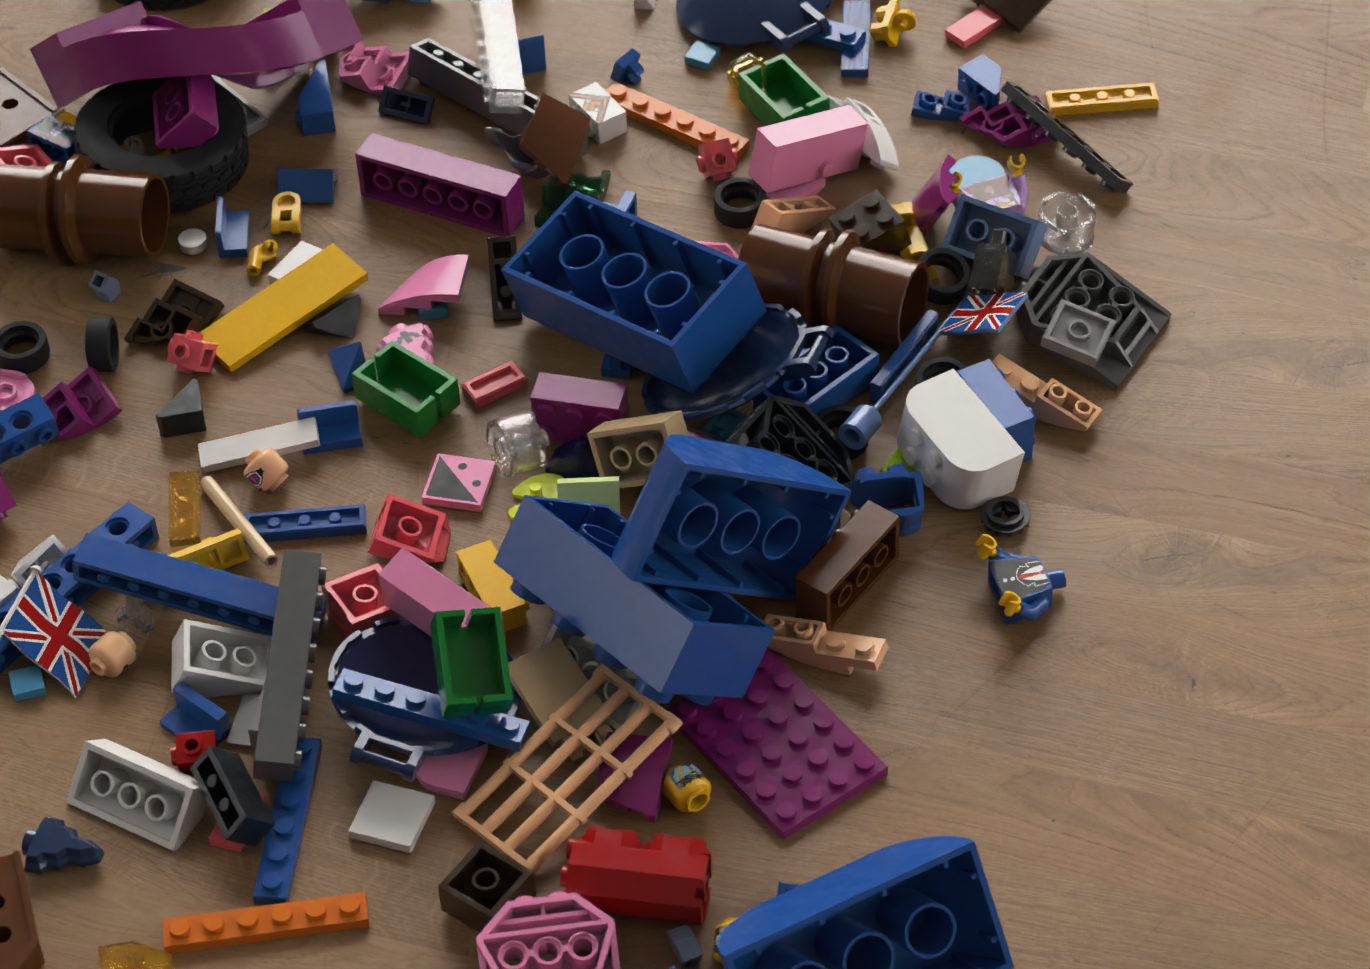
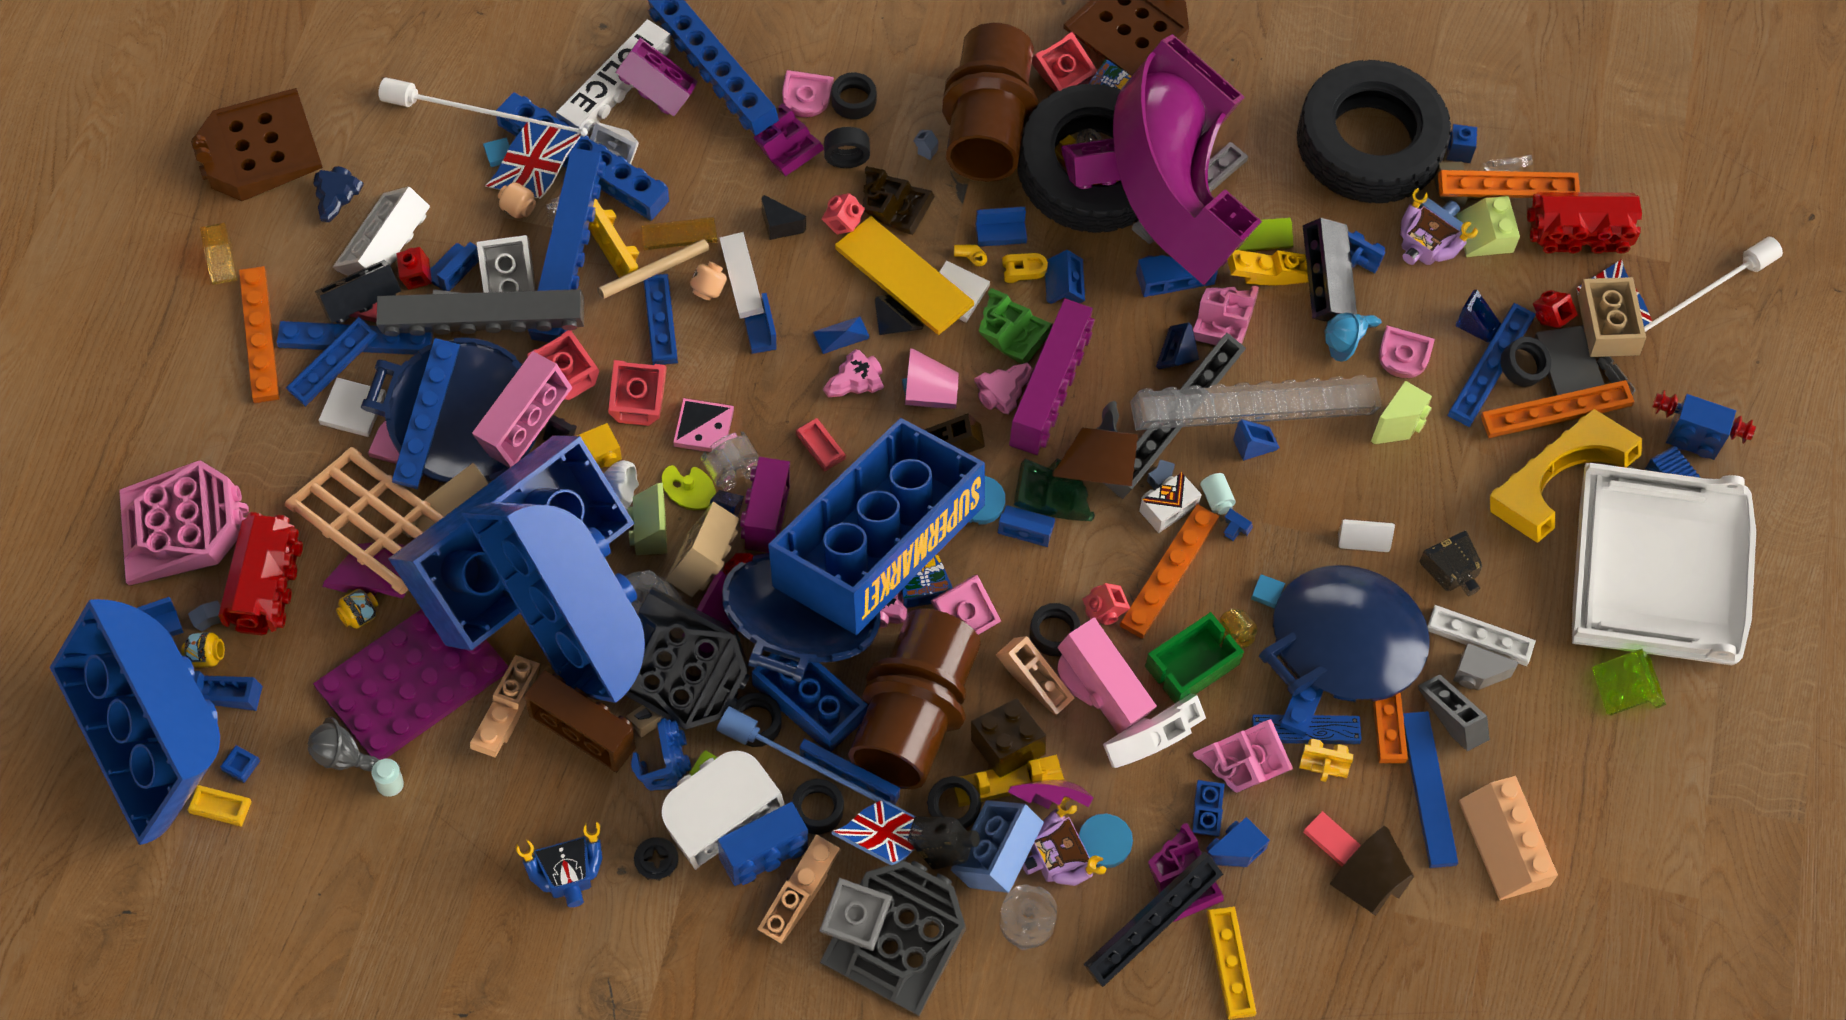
camera: 80 degrees right, 15 degrees up
white piece [178,228,207,255] -> none
green piece [352,340,461,438] -> none
green piece [430,607,513,718] -> none
dark brown brick [438,841,536,933] -> none
none -> blue tile [286,317,378,407]
none -> dark grey piece [307,717,379,771]
none -> light aqua brick [372,759,404,797]
none -> bright pink rock [974,363,1033,414]
none -> bright green slope [979,288,1053,364]
none -> bright pink slope [1193,719,1293,793]
none -> light aqua brick [1200,473,1236,515]

